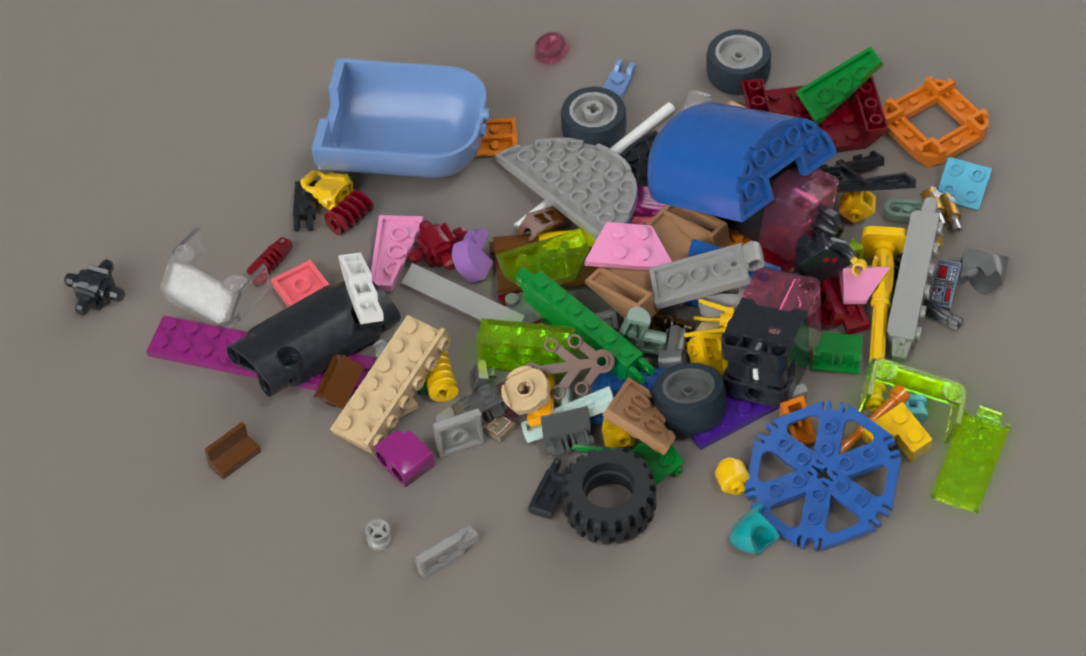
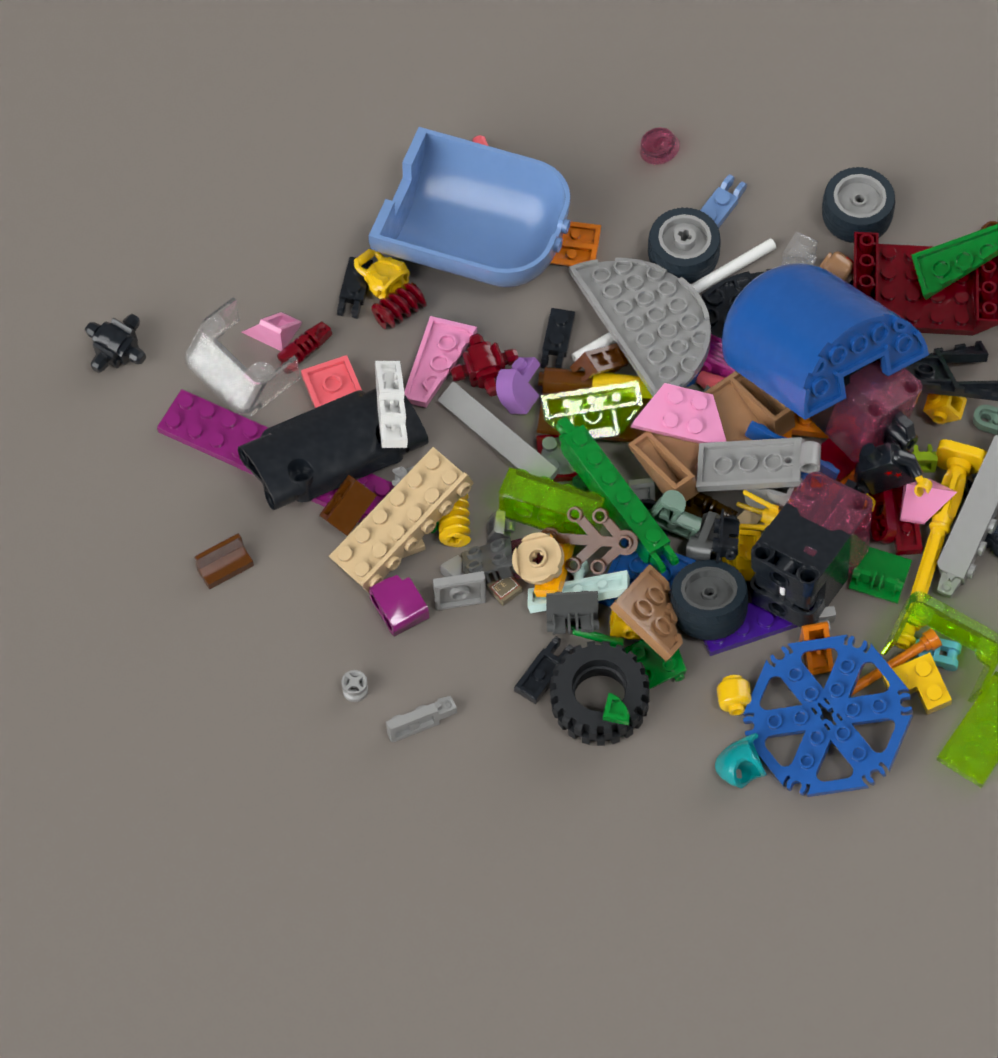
camera: 10 degrees right, 10 degrees up
none -> bright pink slope [242,312,302,351]
none -> black hinge [541,308,575,368]
none -> green tile [603,693,629,726]
none -> black hinge [712,508,740,564]

